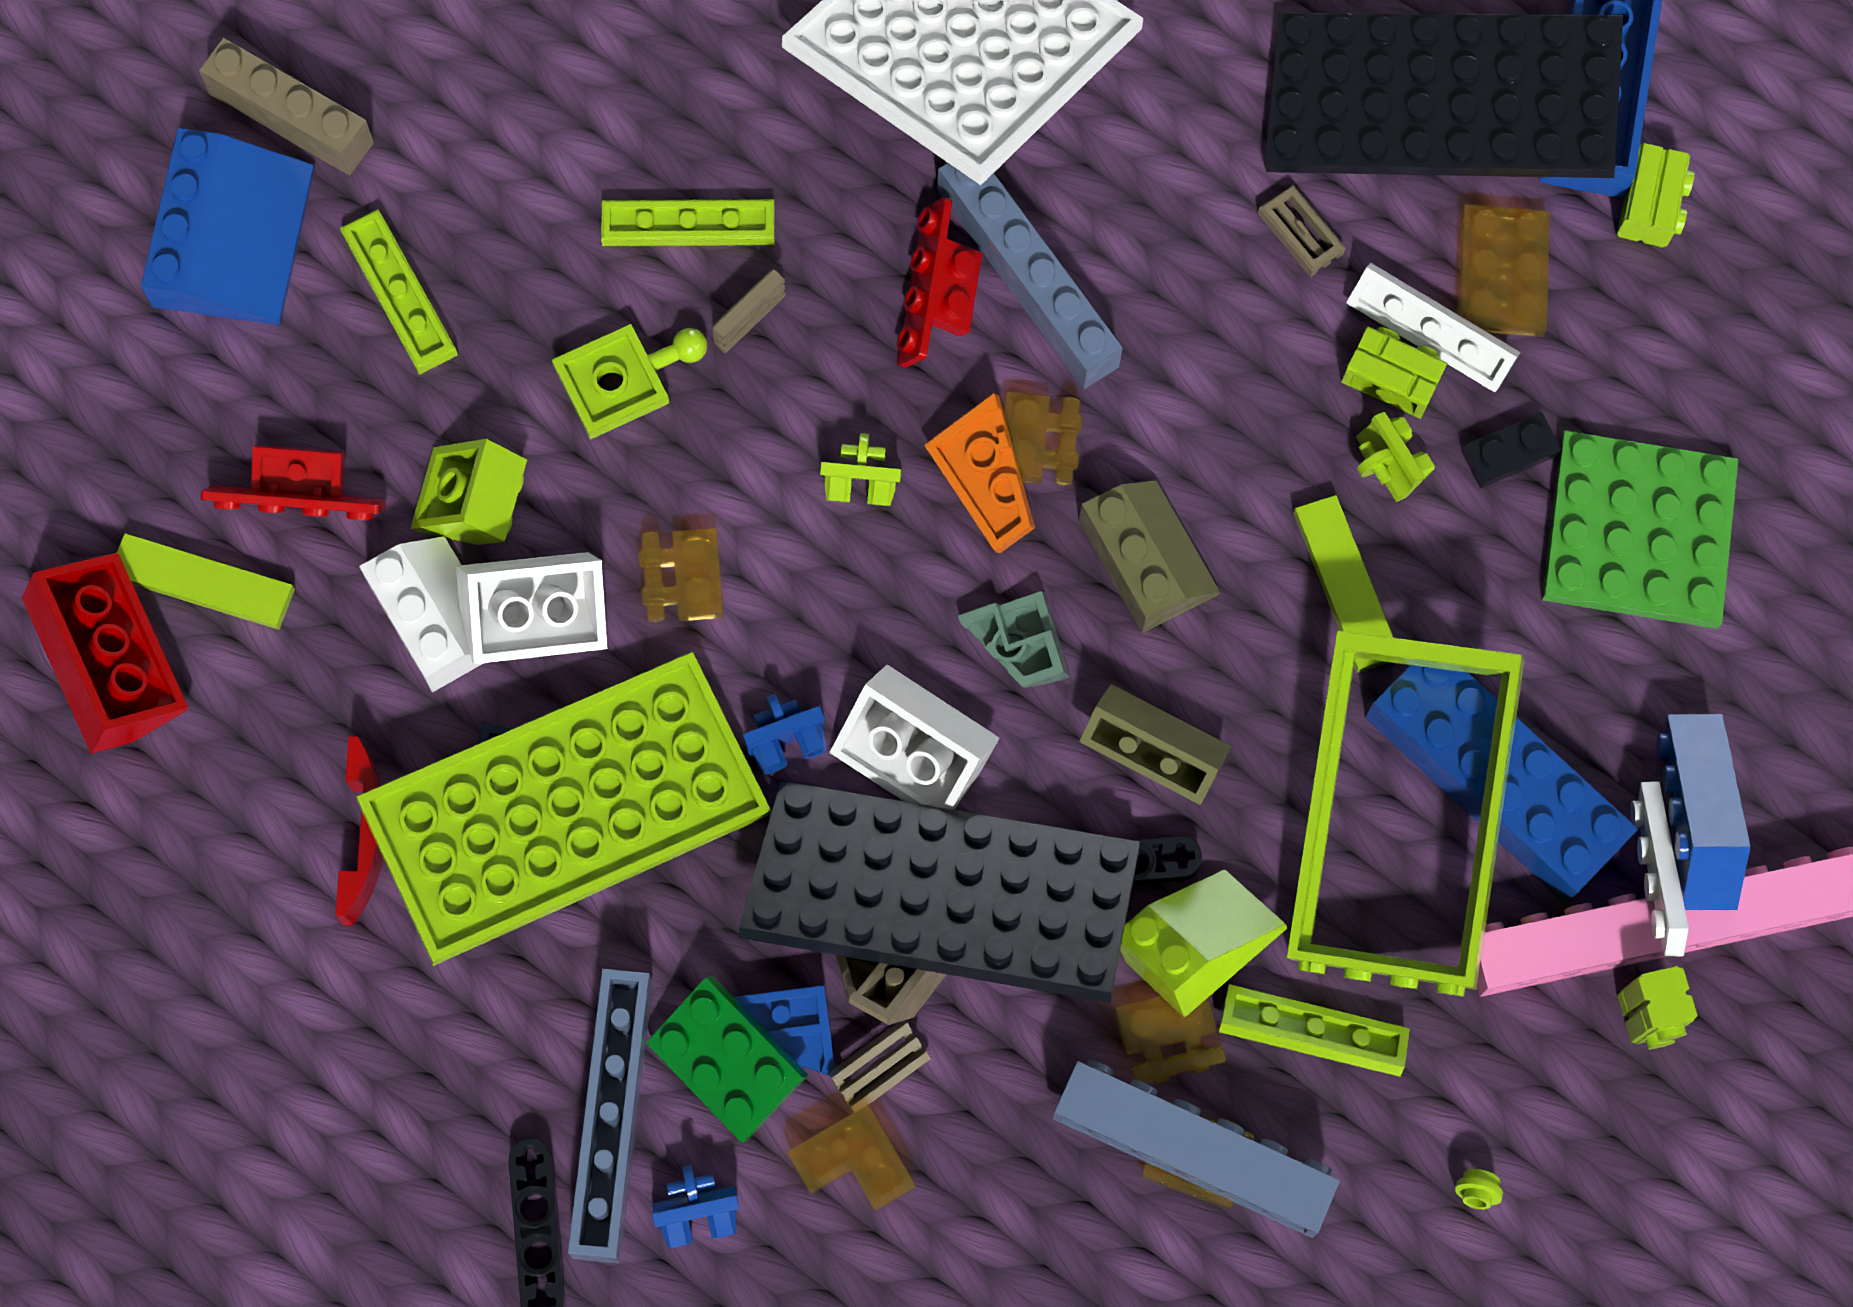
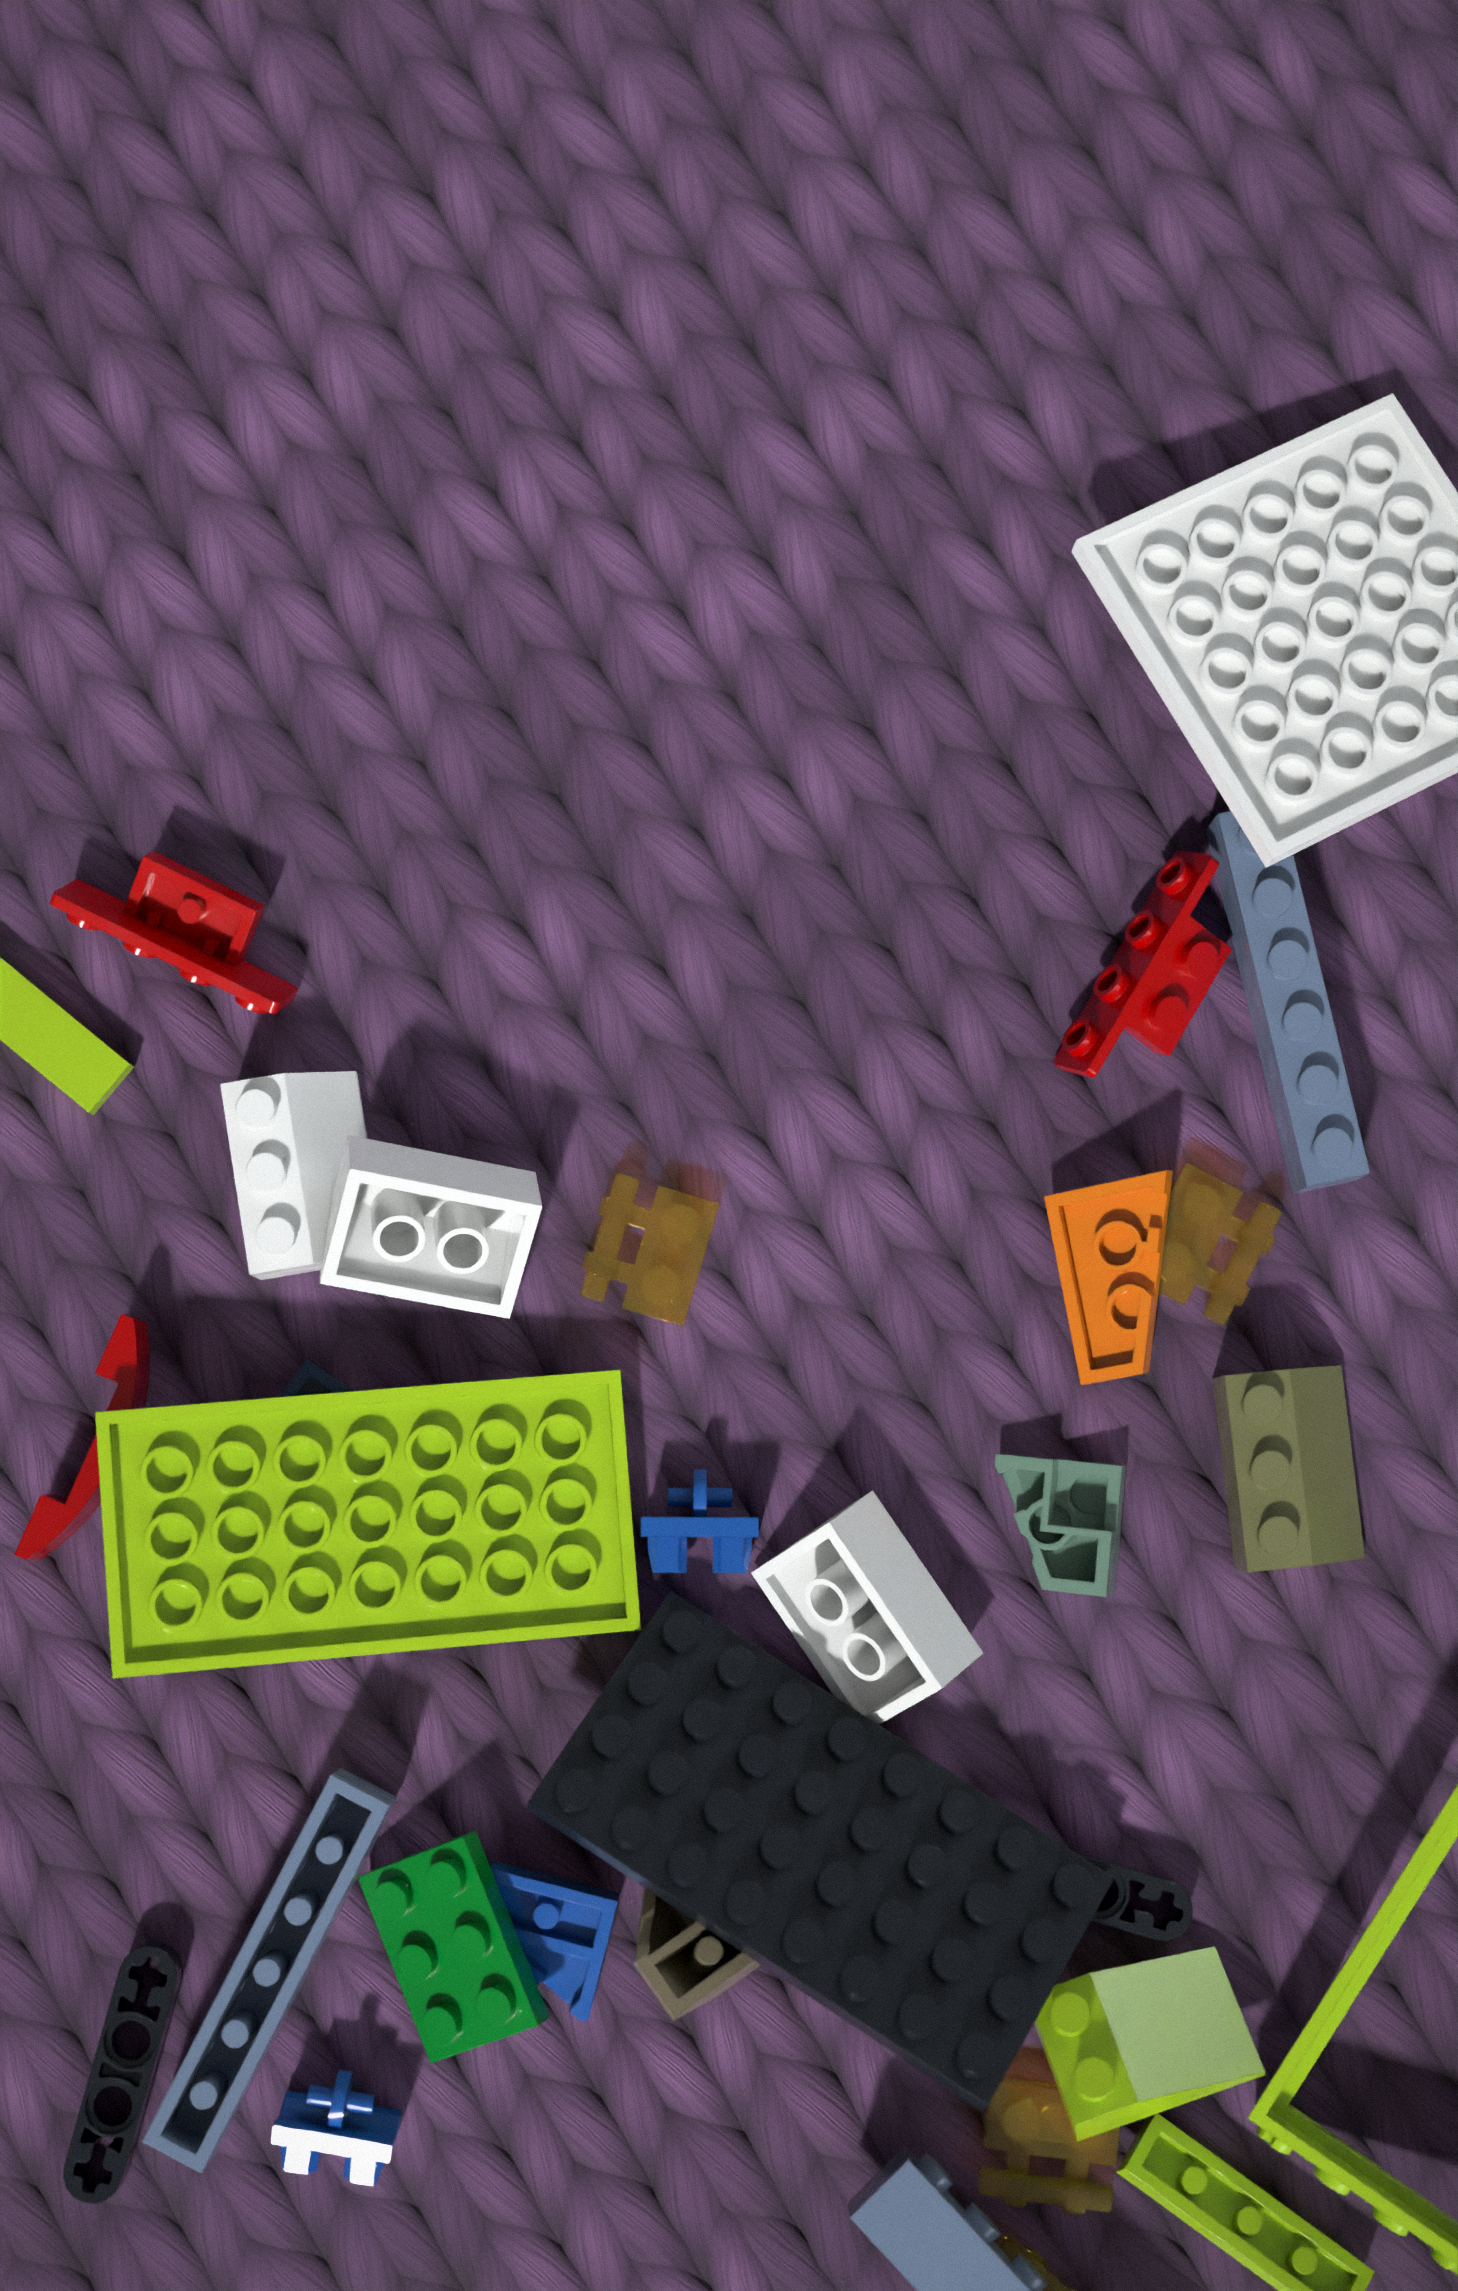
camera: 25 degrees right, 10 degrees up
blue slope [141,128,315,325] -> none
dark tan brick [199,38,374,176] -> none
lime tile [340,209,458,375] -> none
lime slope [410,439,527,545] -> none
lime plate [552,324,707,440] -> none
lime tile [601,199,775,246] -> none
dark tan tile [712,269,786,354] -> none
clear yellow plate [787,1104,916,1212] -> none
lime hips [820,433,902,506] -> none
dark tan tile [827,1020,931,1114] -> none
olive brick [1079,684,1232,805] -> none

